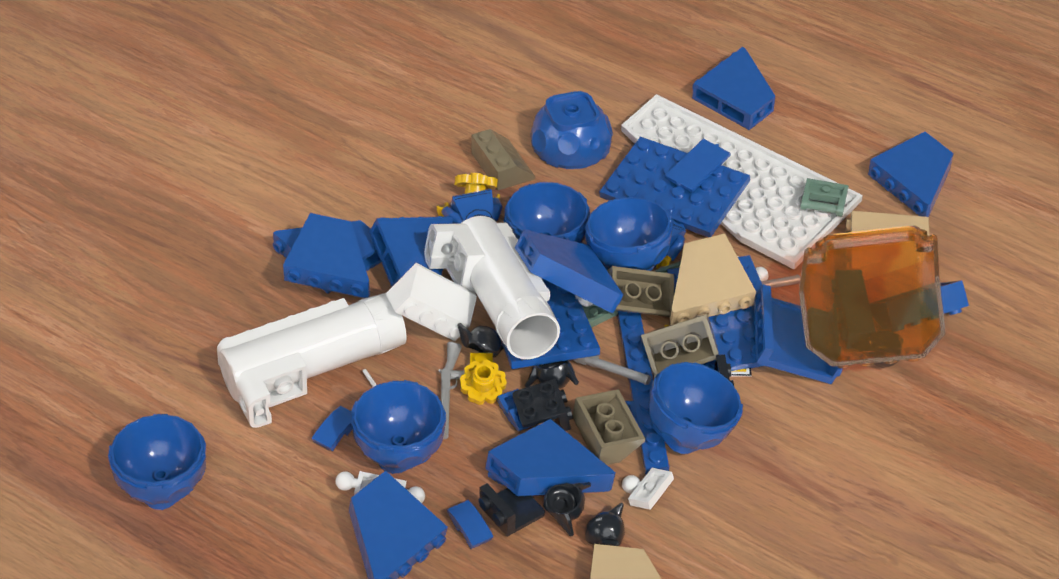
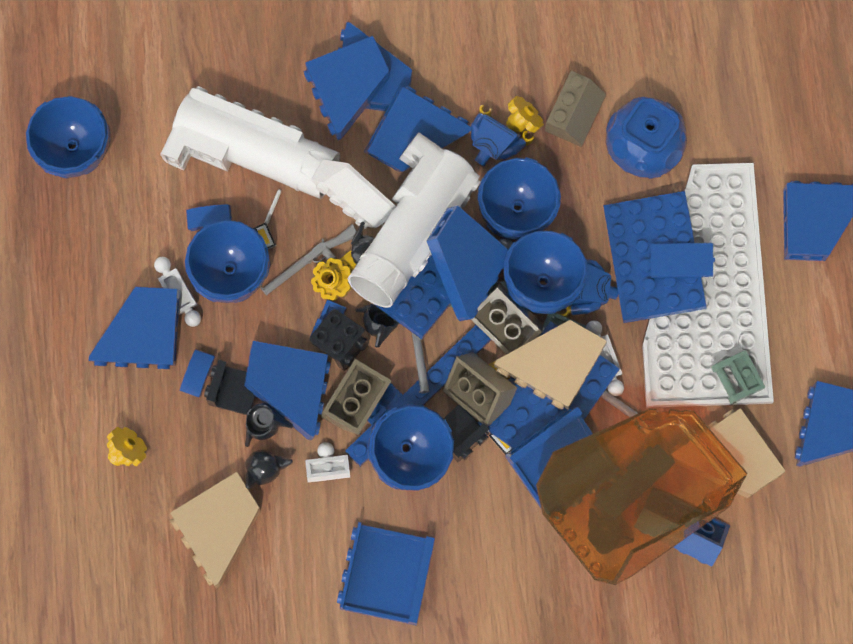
camera: 50 degrees right, 30 degrees up
none -> blue panel [337,522,435,626]

